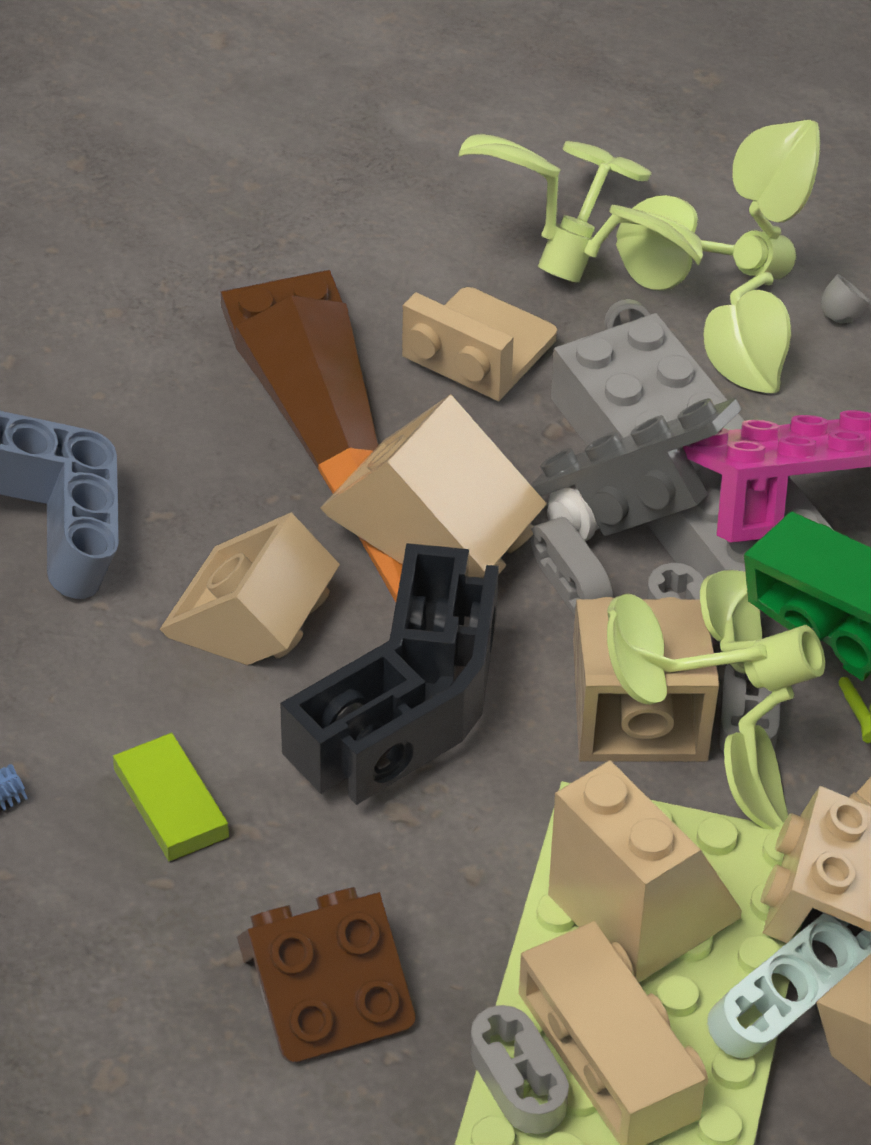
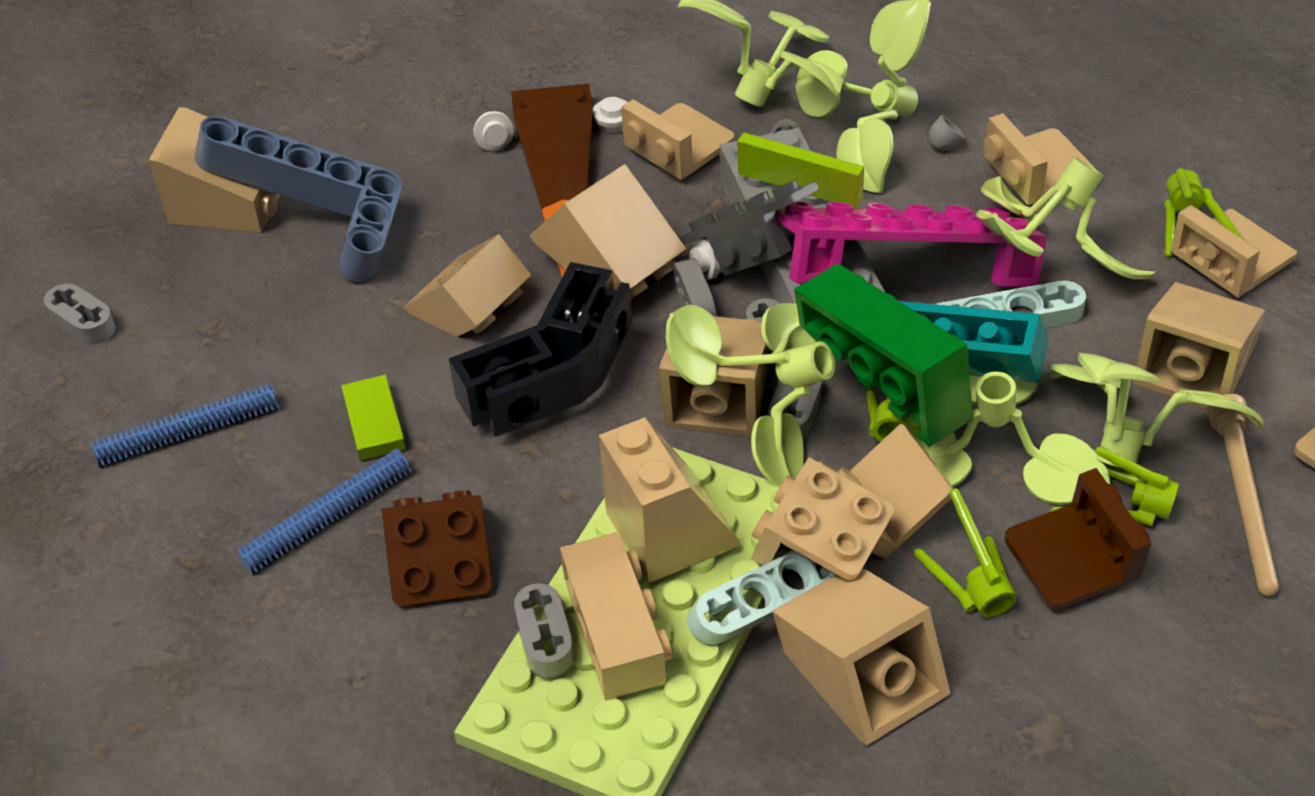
camera: 15 degrees right, 0 degrees up
none -> medium blue axle [236,448,412,575]
none -> white plate [473,111,514,151]
none -> white plate [593,97,628,133]
none -> lime tile [737,132,864,209]

